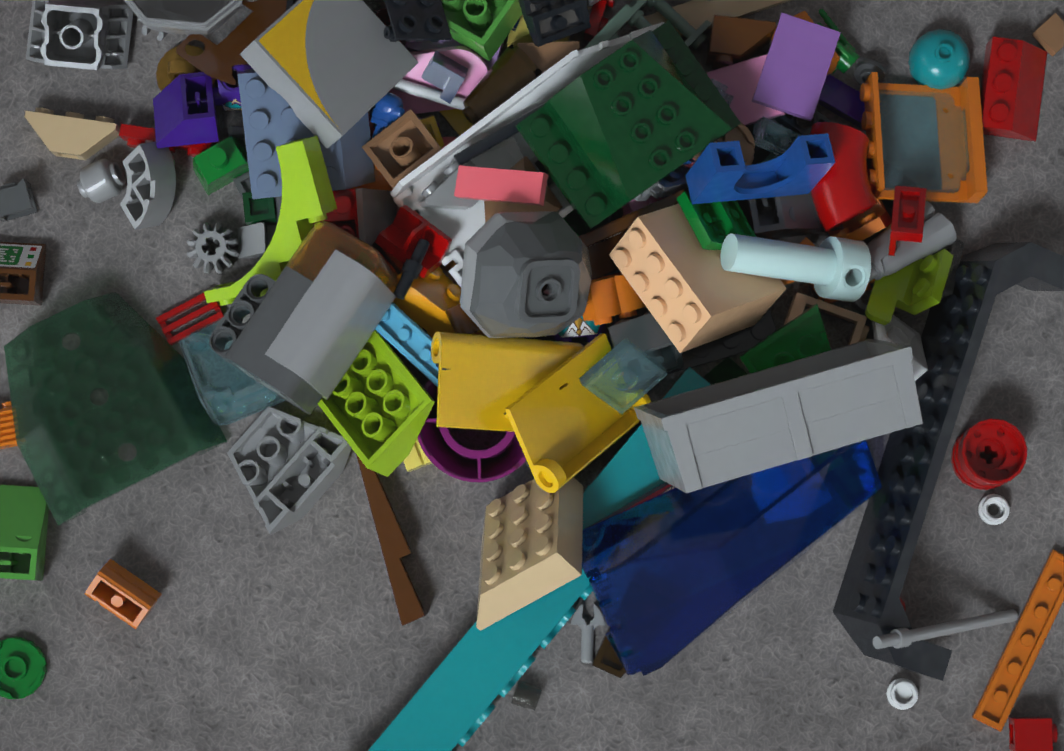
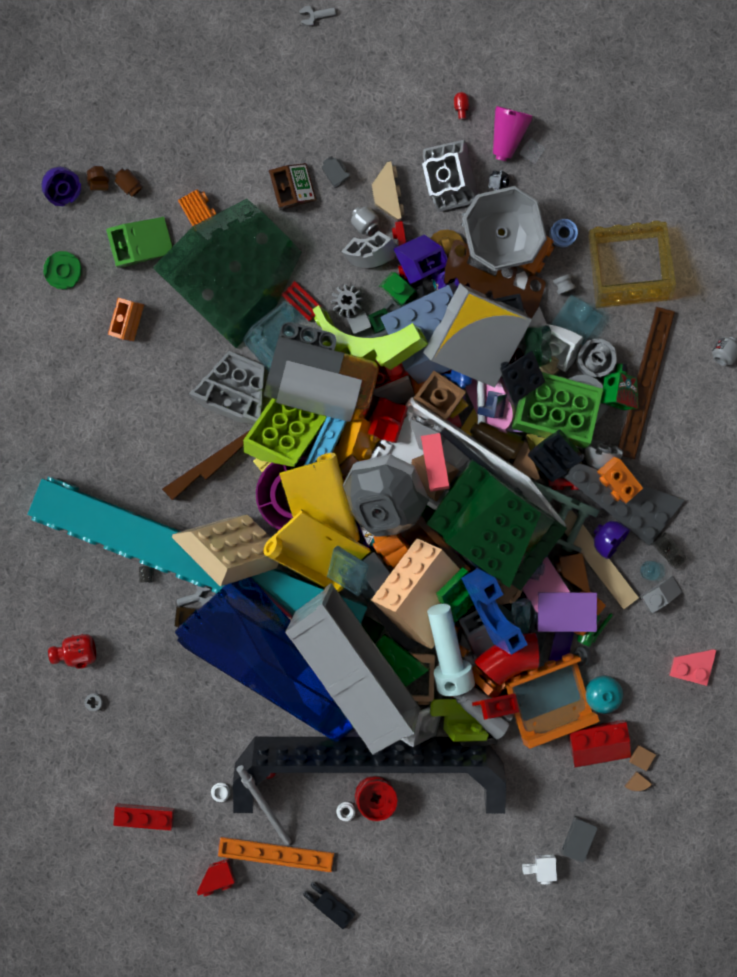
camera: 75 degrees right, 5 degrees up
black bar [393,239,430,300] -> none

